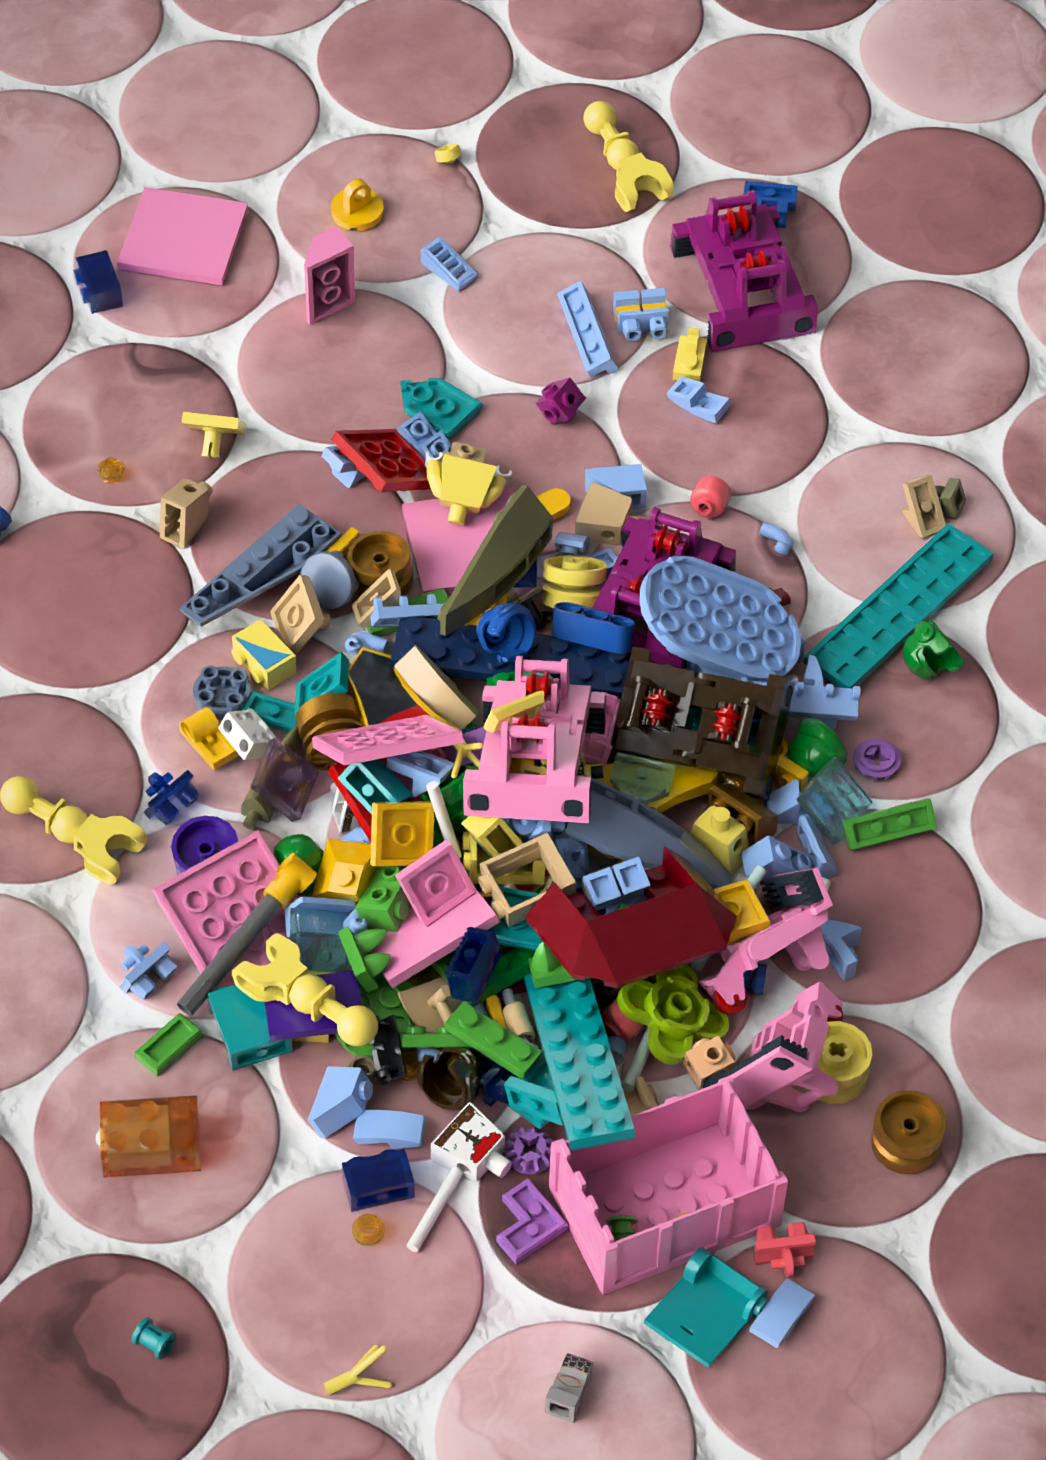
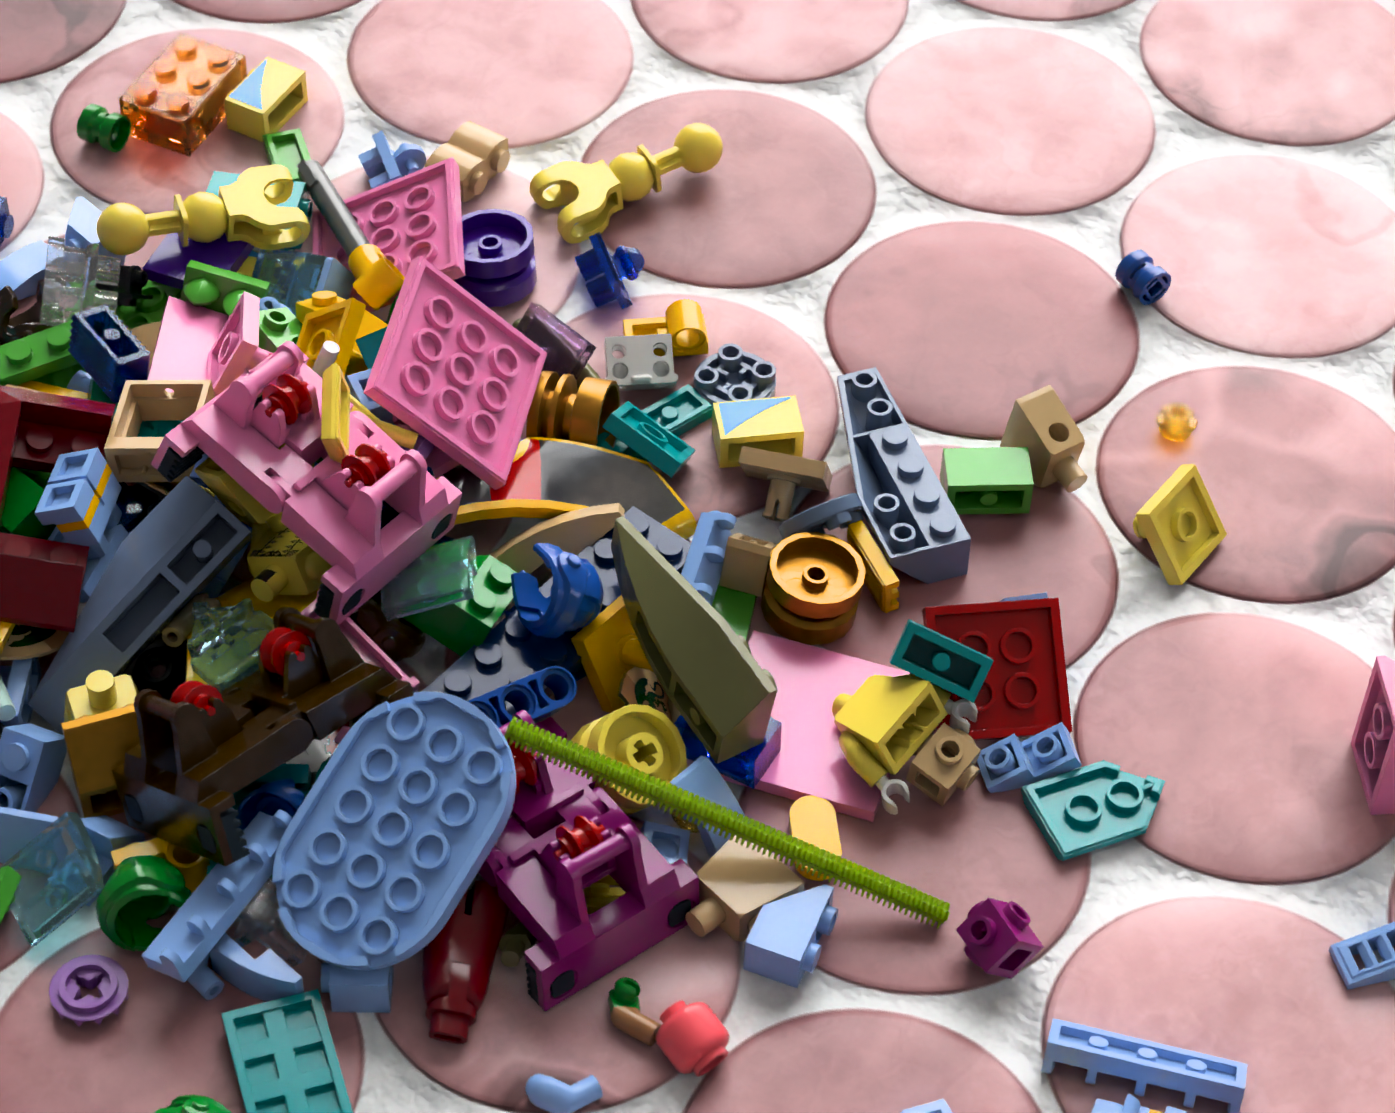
camera: 120 degrees right, 5 degrees down
none -> clear hips [40,236,121,328]
none -> green wheel [77,103,131,152]
none -> light yellow brick [224,57,308,142]
none -> tan brick [425,121,510,202]
none -> lime axle [504,717,950,929]
none -> arm [608,977,661,1047]
none -> teal brick [889,619,994,703]
none -> brick [940,447,1034,515]

